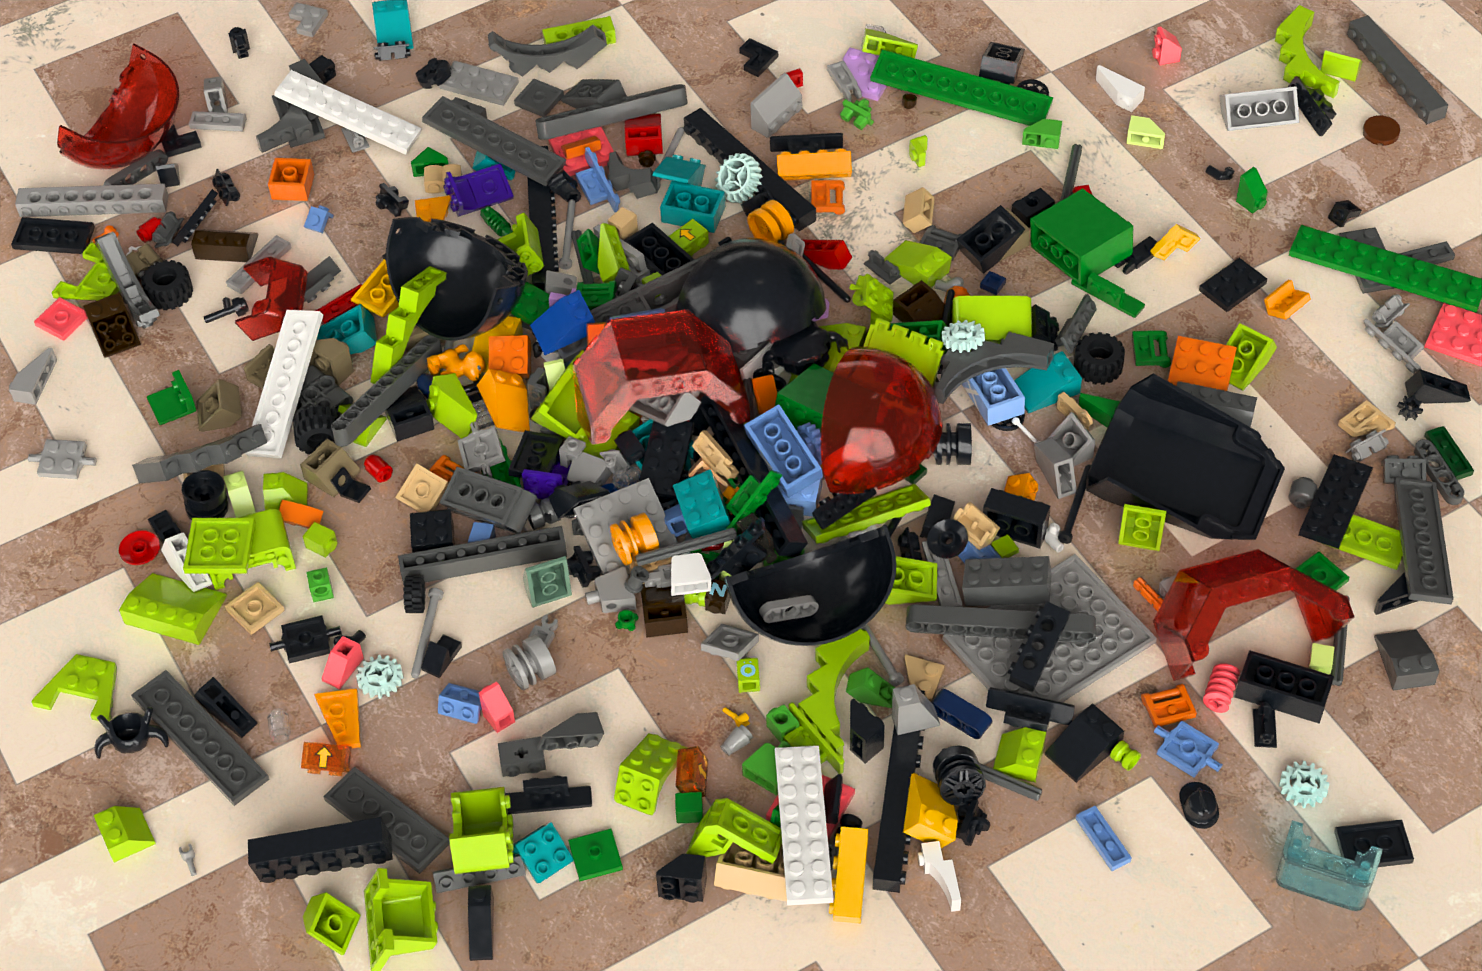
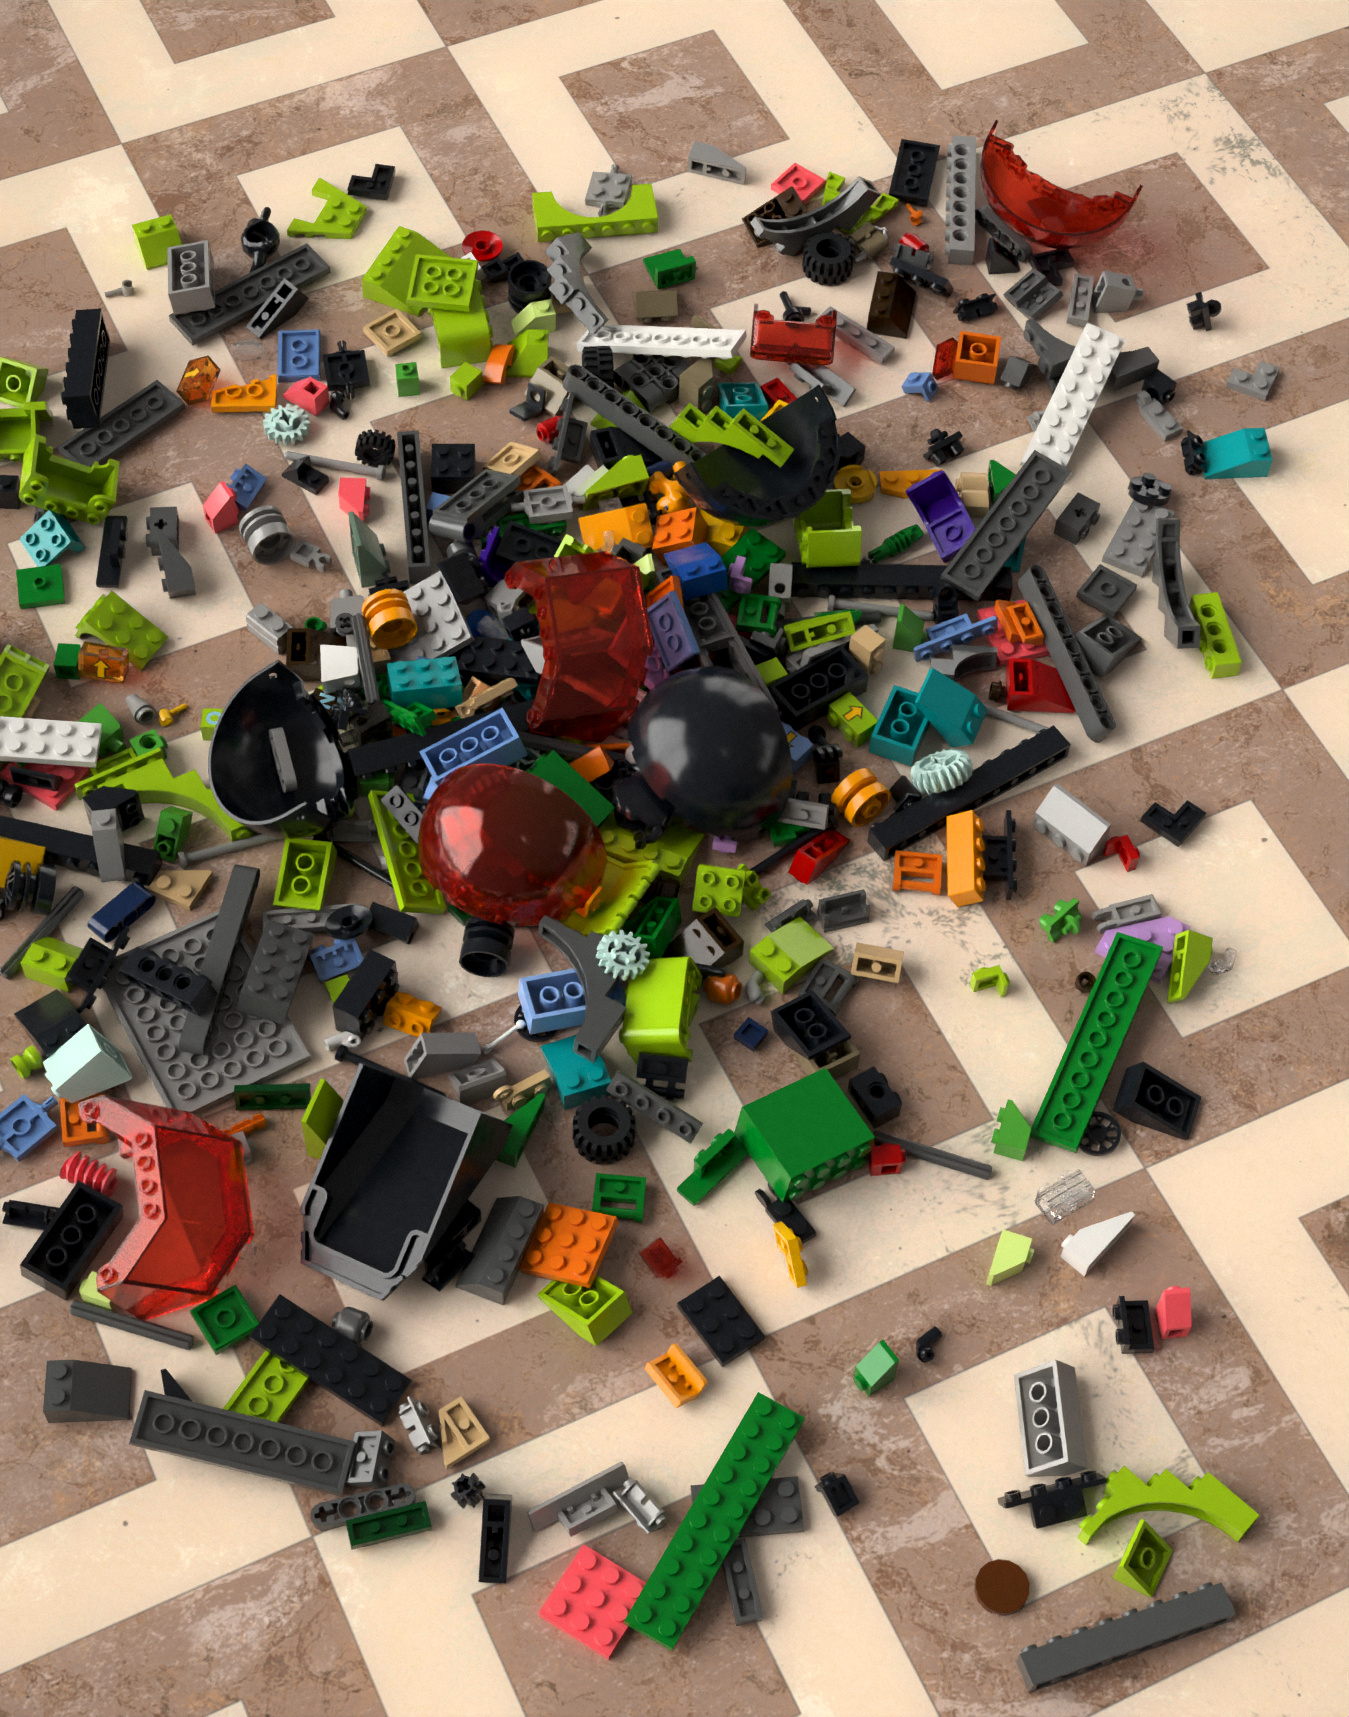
camera: 90 degrees right, 5 degrees up
black hinge [897,527,922,561] -> none
tan hinge [953,502,1000,550] -> none
none -> light aqua slope [43,1024,133,1103]
none -> light grey brick [167,240,216,315]
none -> dark green plate [234,1083,311,1110]
none -> light grey brick [246,603,293,655]
none -> medium blue tile [277,330,321,383]
none -> coral slope [338,477,371,523]
none -> black plate [347,164,396,200]
none -> lime arch [532,183,658,242]
none -> dark grey bracket [548,392,588,477]
none -> white bracket [564,465,609,506]
none -> clear arm [596,530,615,557]
none -> clear red bracket [639,1237,683,1279]
none -> dark grey hinge [817,889,870,933]
none -> bright green slope [892,604,927,652]
none -> clear red plate [932,337,958,380]
none -> dark grey slope [1000,356,1037,390]
none -> dark grey slope [1003,268,1063,320]
none -> orange slope [1007,602,1044,645]
none -> clear brick [1035,1169,1096,1225]
none -> black bracket [1112,1296,1154,1354]
none -> light grey hinge [1135,390,1183,441]

